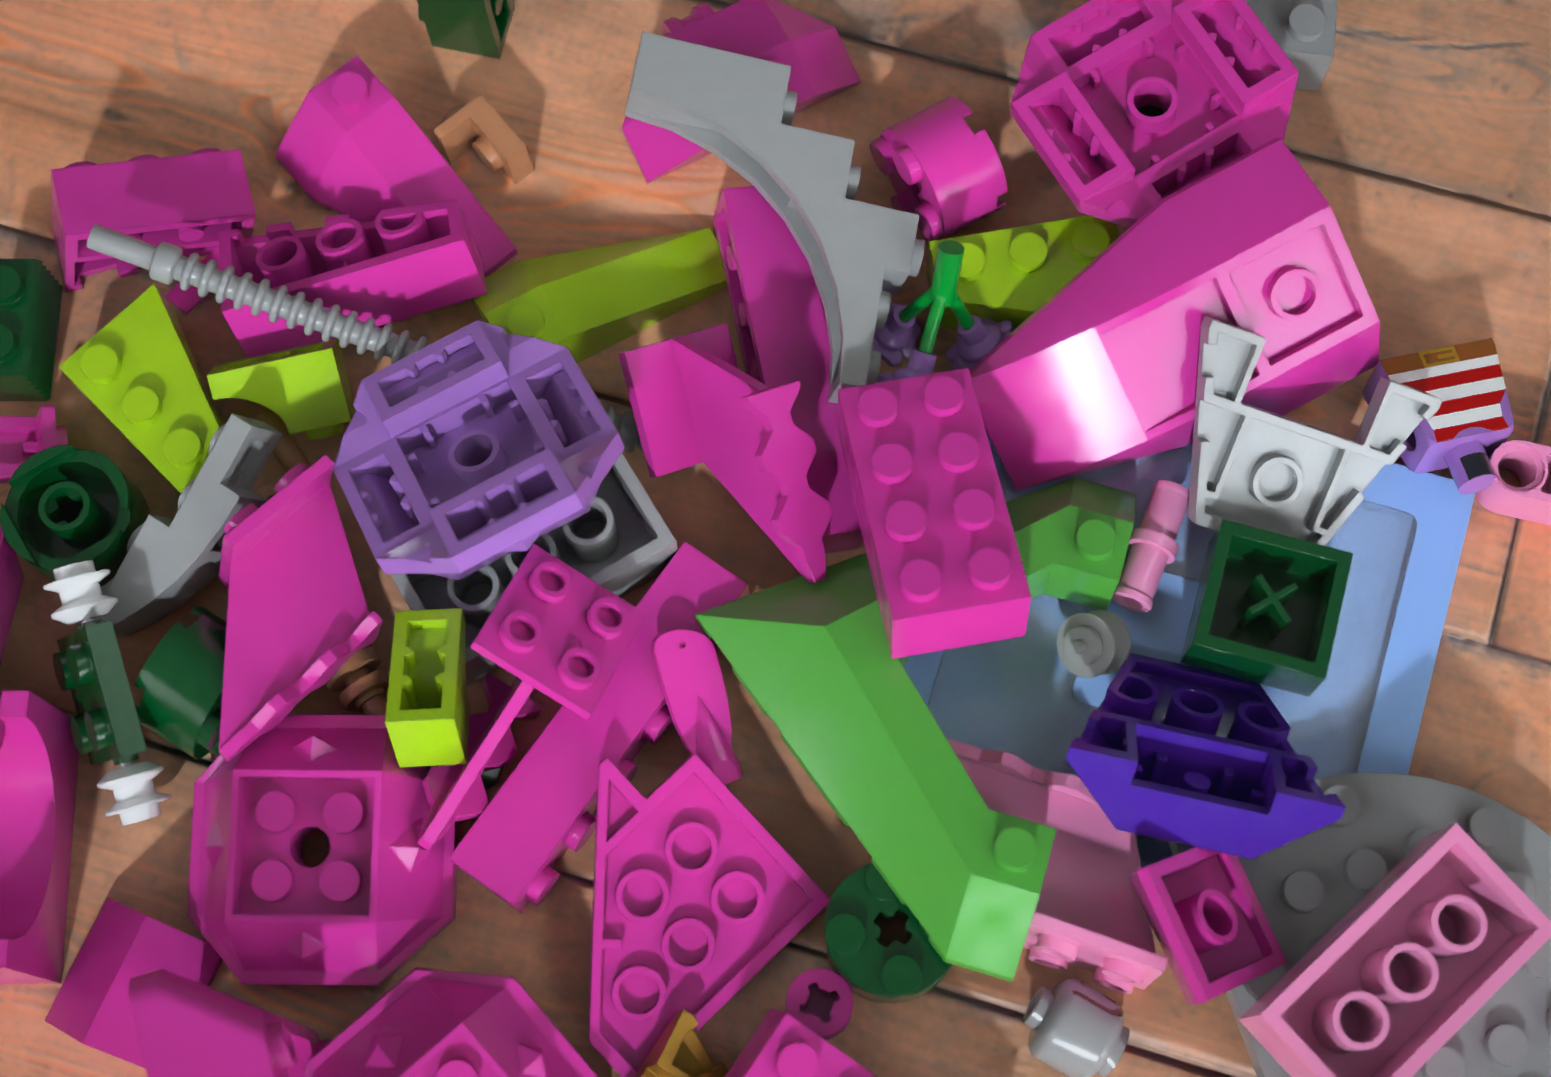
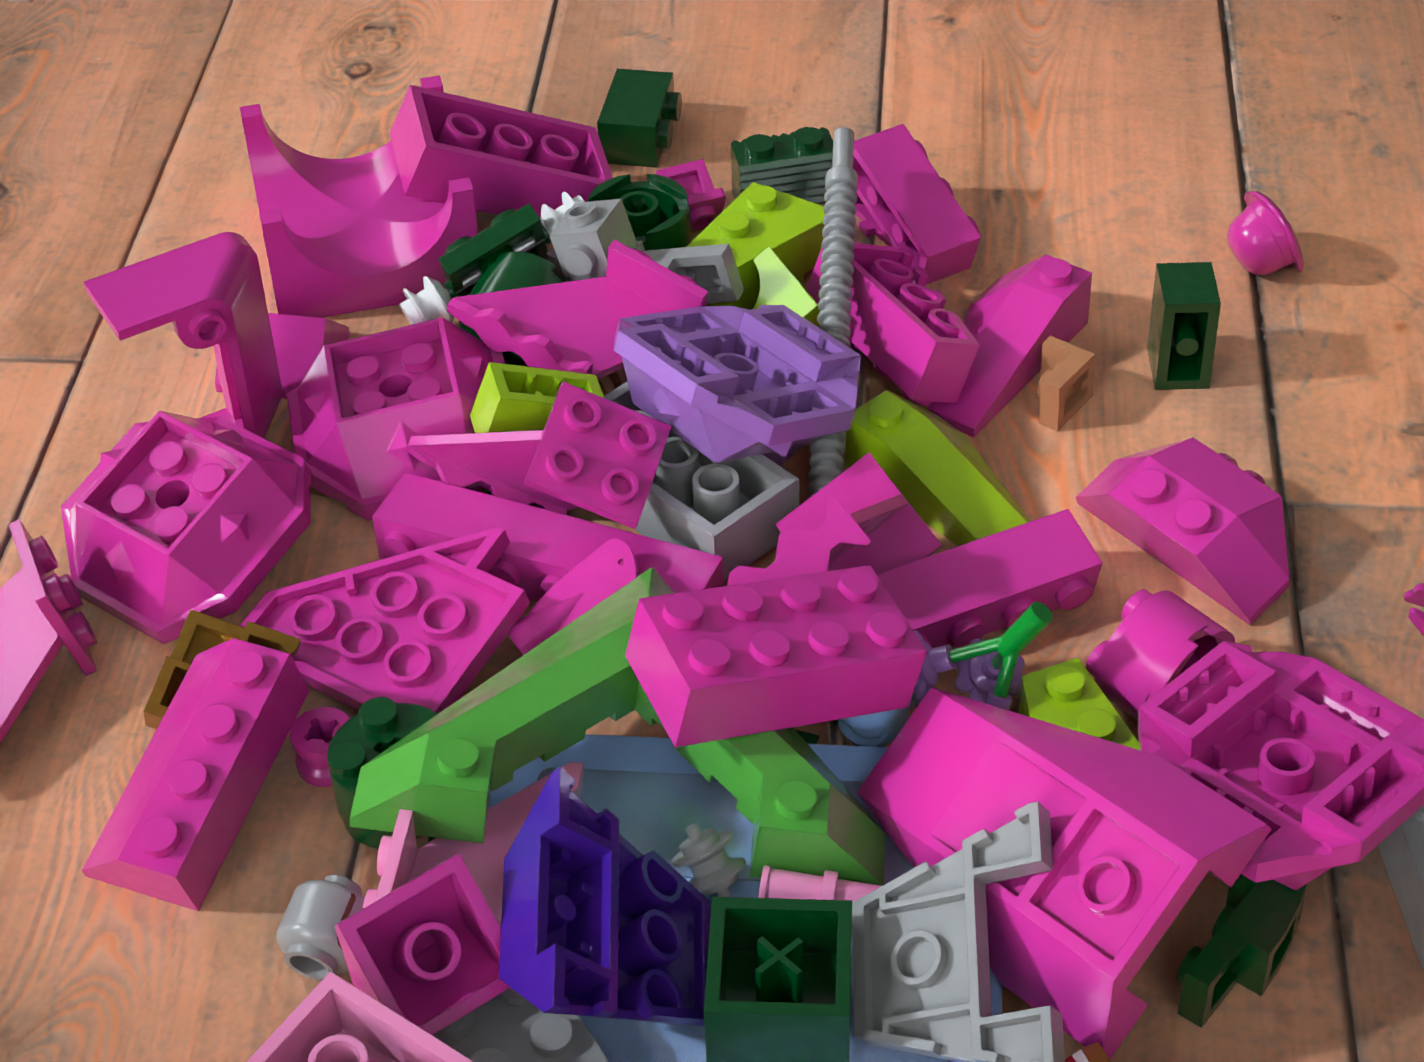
camera: 75 degrees right, 30 degrees down
light grey arch [624,31,925,404] -> none
none -> light grey brick [549,199,638,281]

